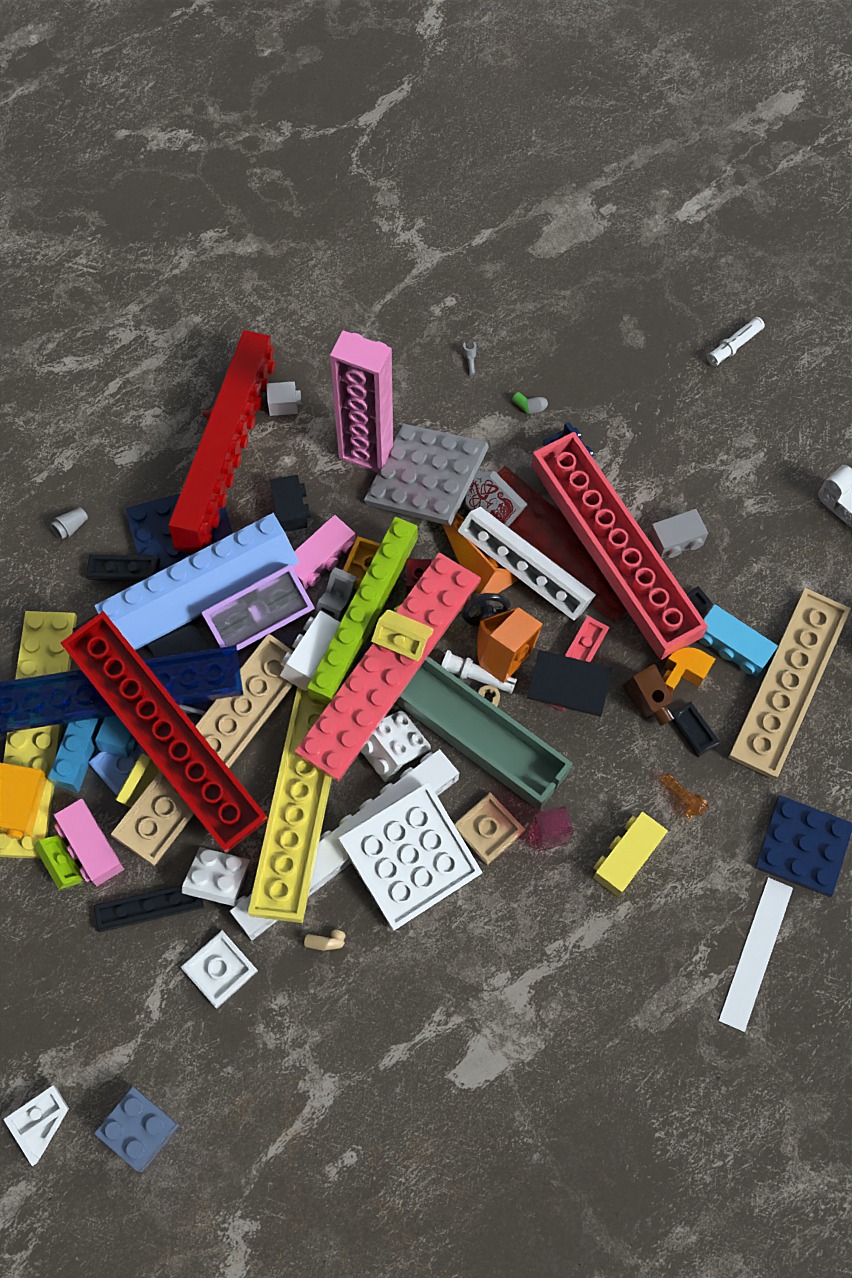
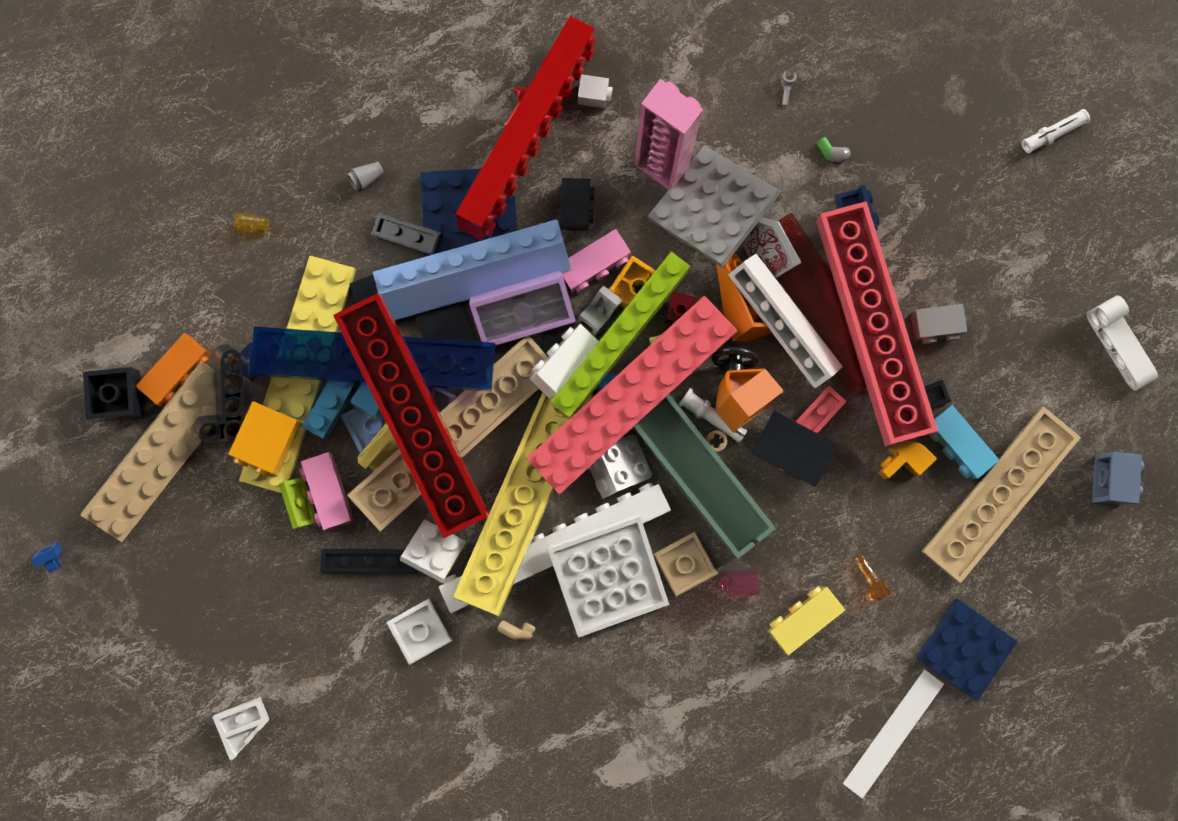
camera: 15 degrees right, 15 degrees up
sand blue brick [94,1087,180,1172] -> none
light yellow panel [371,610,434,661] -> none
reddish brown torso [622,664,674,726] -> none
black tile [671,701,720,757] -> none

